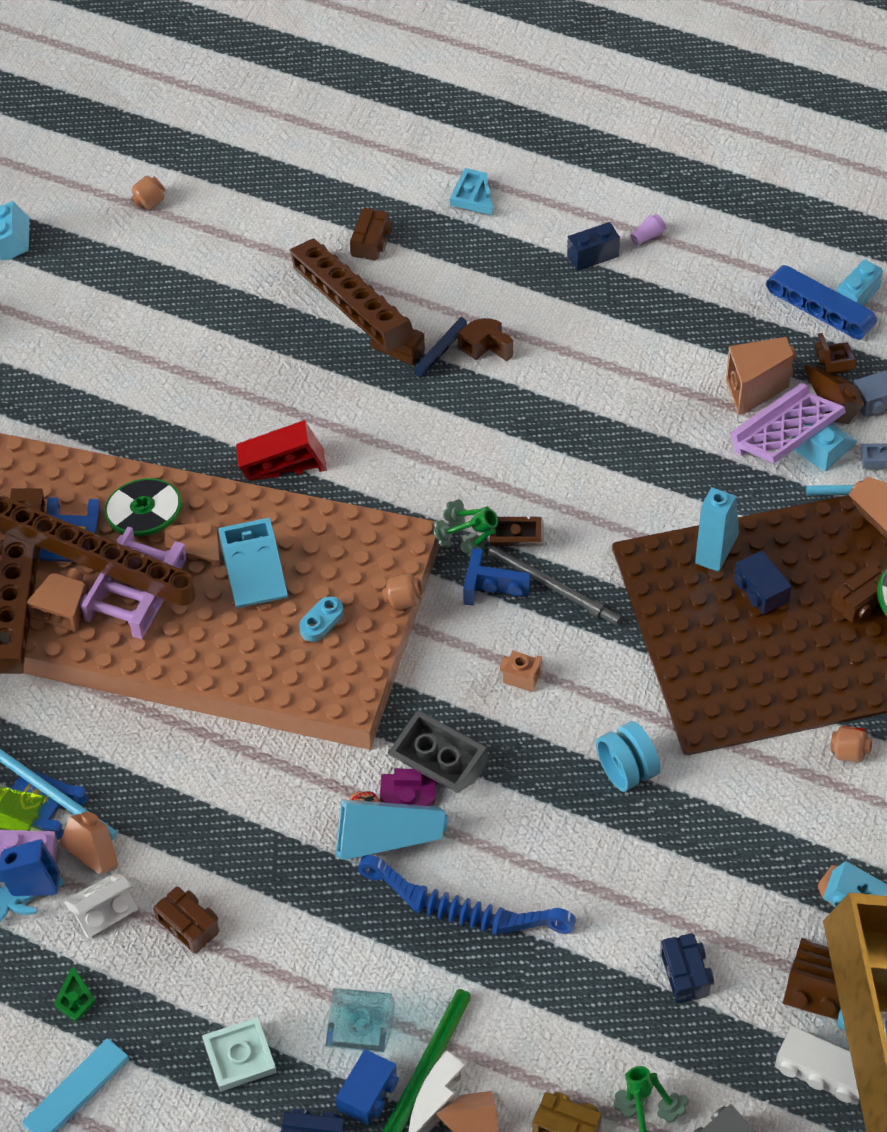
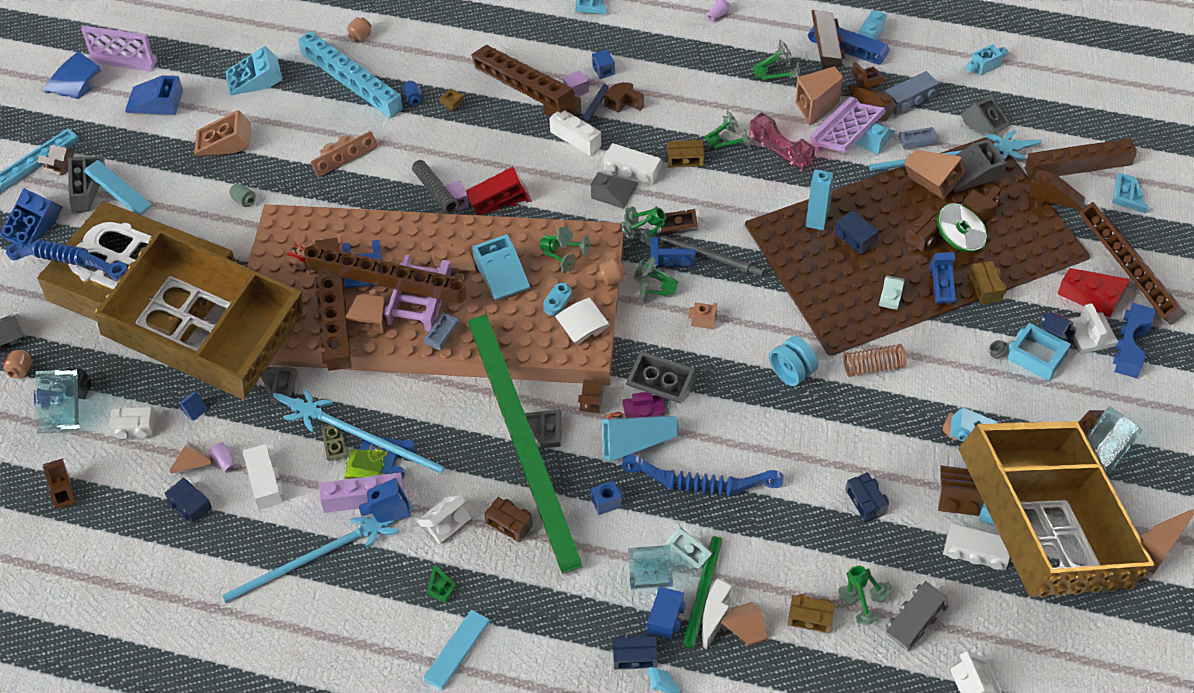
camera: 10 degrees left, 0 degrees up
nougat slope [59,811,118,874] -> none
piece [105,478,182,537] -> none
light aqua plate [202,1017,277,1092] -> none
reddish brown brick [350,208,393,261] -> none
dark blue brick [567,222,620,271] -> none
nougat head [830,726,872,763] -> none
none -> medium azure brick [298,31,403,118]
none -> nougat bracket [311,131,378,177]
none -> blue brick [403,81,423,106]
none -> dark grey piece [412,160,459,214]
none -> sand blue plate [423,312,460,351]
none -> pearl gold tile [439,88,464,112]
none -> lavender brick [444,180,469,211]
none -> green beam [468,314,582,574]
none -> dark grey wing [525,409,562,448]
none -> plant [540,226,590,274]
none -> white brick [550,111,601,156]
none -> white slope [555,298,610,345]
none -> lavender brick [563,70,590,97]
none -> reddish brown brick [578,380,605,413]
none -> dark grey slope [591,172,638,209]
none -> blue brick [591,481,623,515]
none -> blue brick [592,49,615,79]
none -> white brick [604,143,661,185]
none -> plant [633,257,678,302]
none -> light aqua slope [666,526,712,569]
none -> pearl gold brick [667,140,704,167]
none -> plant [704,110,750,150]
none -> clear pink arch [749,112,815,171]
none -> plant [752,40,801,81]
none -> slope [811,10,845,70]
none -> nougat piece [843,344,907,377]
none -> light aqua slope [879,275,905,310]
none -> blue bracket [929,252,956,304]

